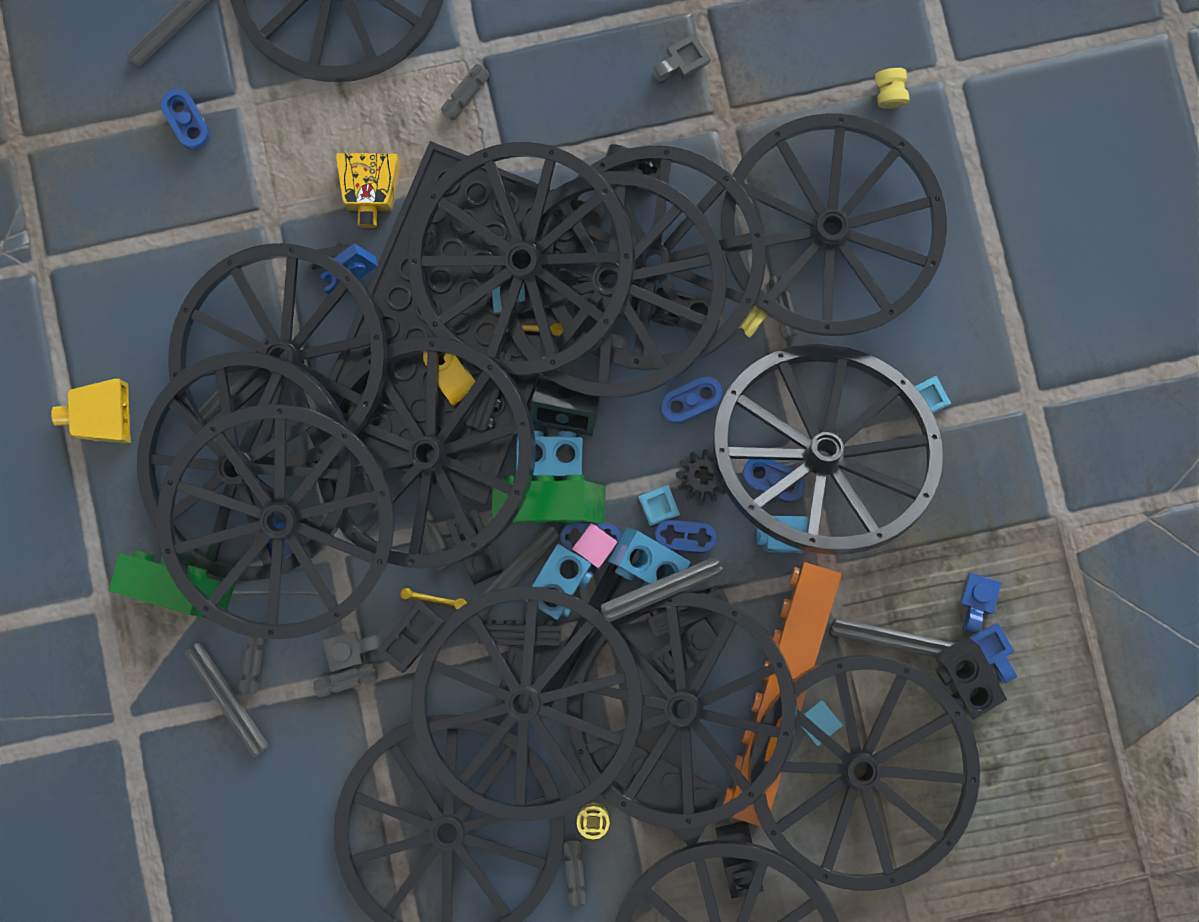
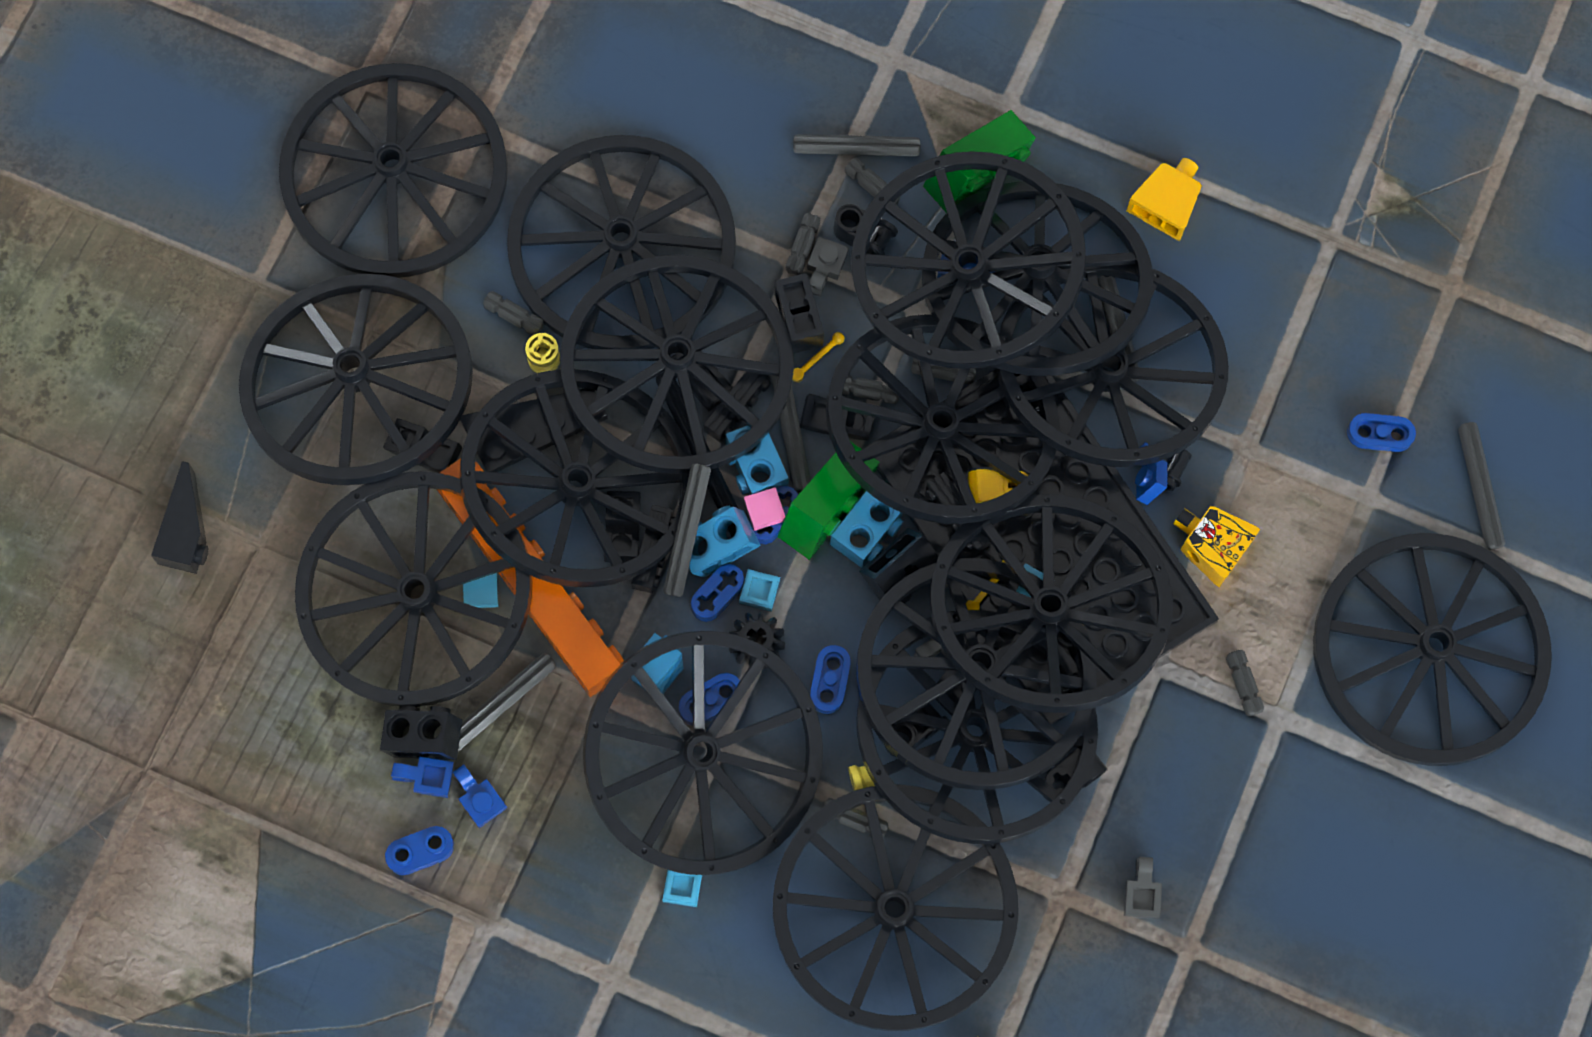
camera: 120 degrees right, 10 degrees down
none -> blue plate [385,826,454,875]
none -> black piece [833,204,898,255]

